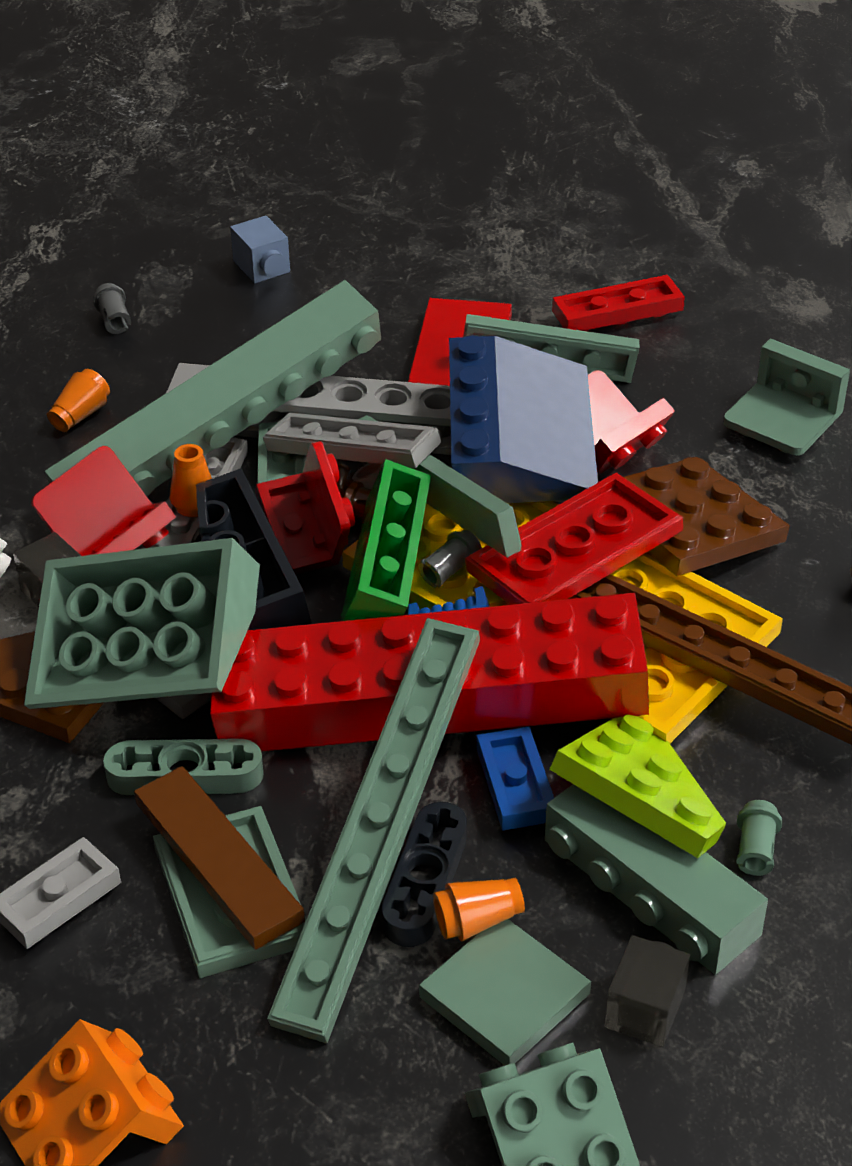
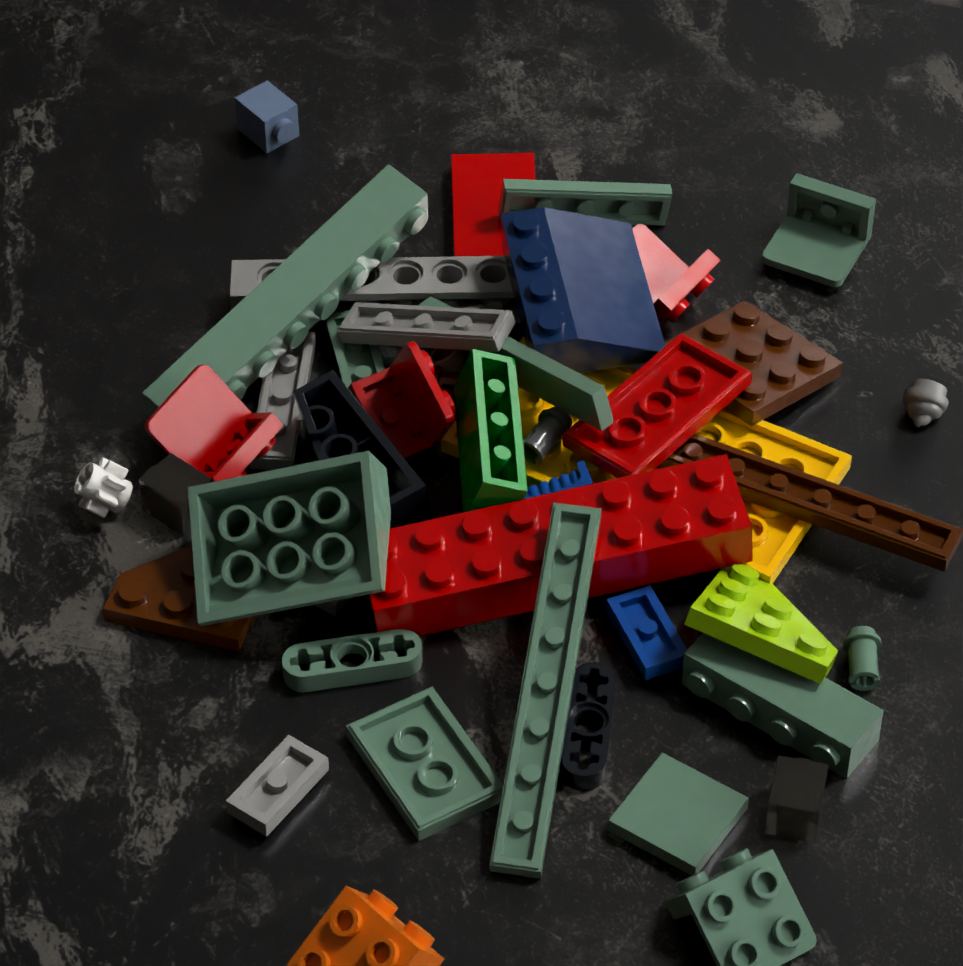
camera: 10 degrees left, 5 degrees up
orange cone [47,369,110,432] -> none
dark grey pin [93,283,132,334] -> none
reddish brown tile [134,766,305,950] -> none
orange cone [170,444,212,517] -> none
orange cone [433,878,525,942] -> none
red plate [552,275,685,331] -> none

